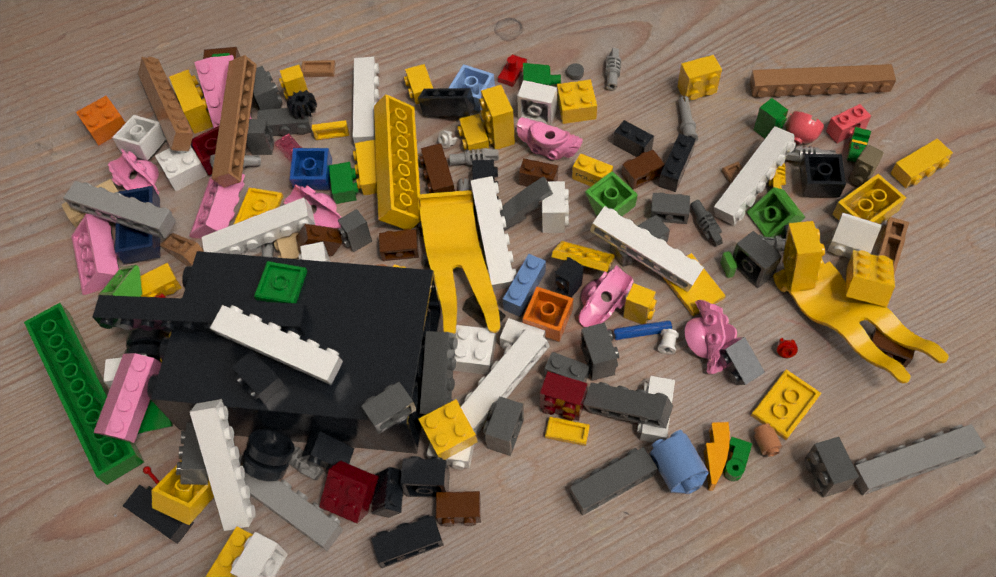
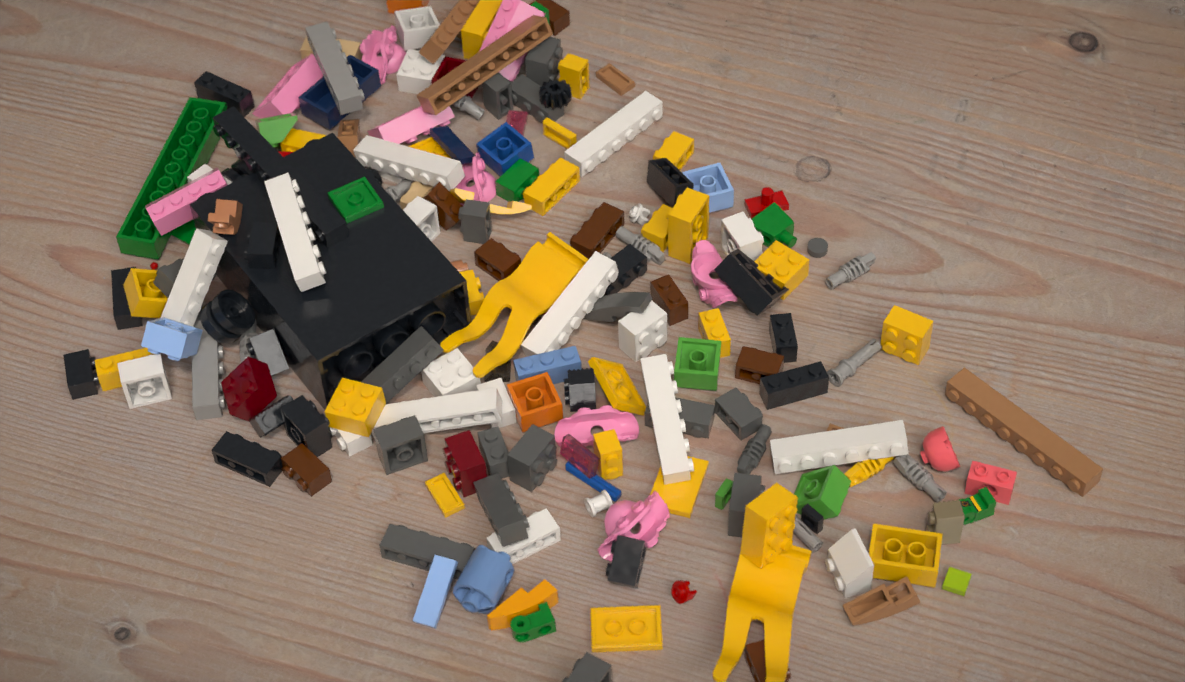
camera: 45 degrees right, 10 degrees down
dark grey brick [361,382,416,435] -> none
yellow brick [374,94,421,229] -> none
green brick [753,98,788,139] -> none
nougat brick [754,424,782,457] -> none
black brick [799,153,846,197] -> none
yellow brick [846,250,895,307] -> none
yellow brick [890,138,953,188] -> none
none -> light blue brick [141,317,203,361]
none -> black brick [194,71,255,117]
none -> nougat brick [208,199,243,235]
none -> light blue tile [413,555,458,629]
none -> dark blue tile [430,126,475,165]
none -> yellow slope [450,188,532,215]
none -> clear pink plate [560,434,600,479]
none -> black wedge [714,249,789,316]
none -> lime tile [942,567,972,596]

